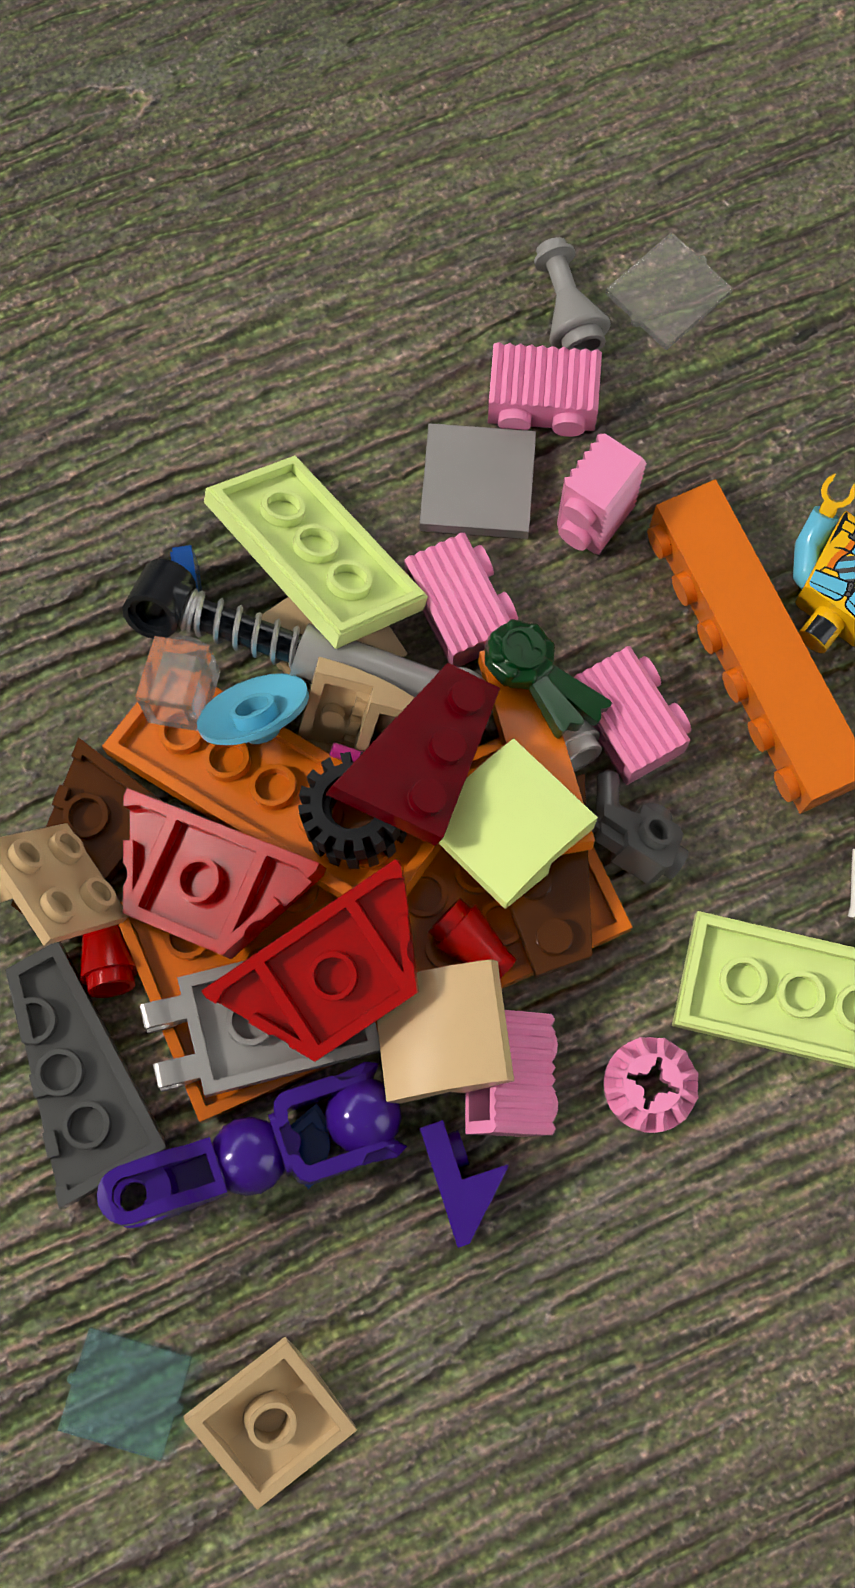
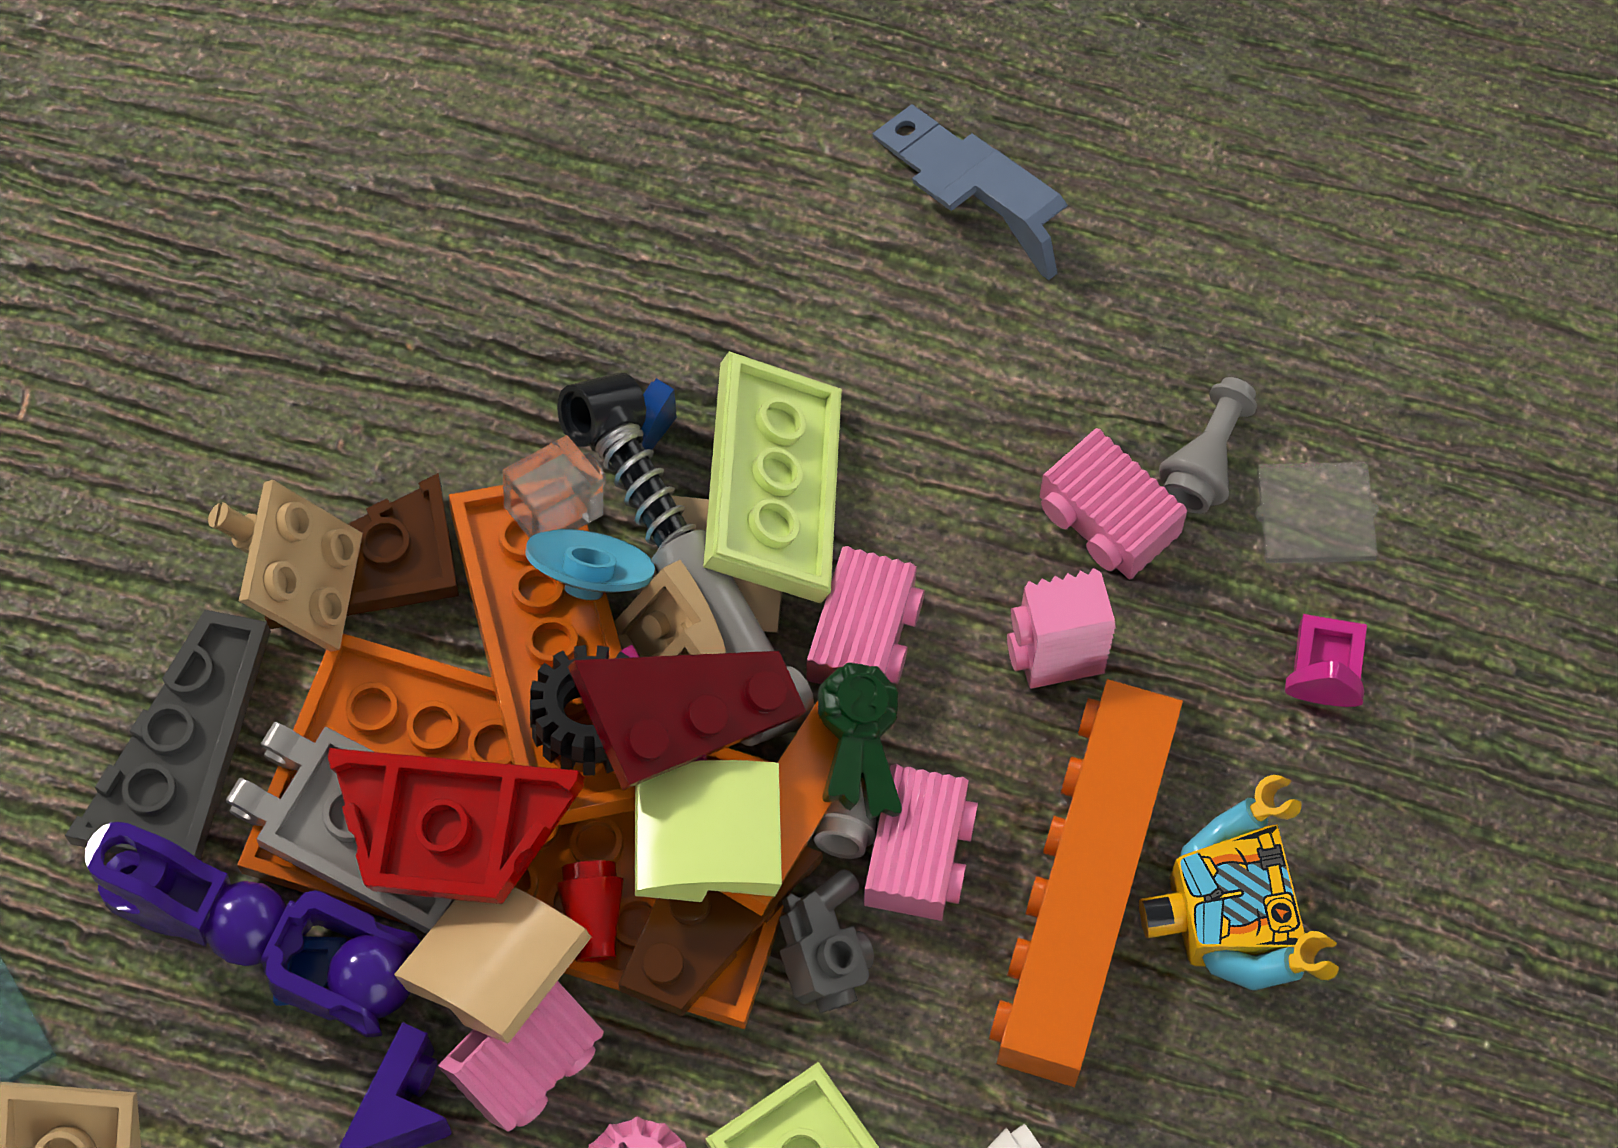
camera: 40 degrees right, 10 degrees down
red cone [80,924,138,998] -> none
wing [123,788,327,959] -> none
light grey tile [420,423,536,539] -> none
none -> sand blue piece [872,104,1068,280]
none -> dark pink tile [1285,614,1367,707]

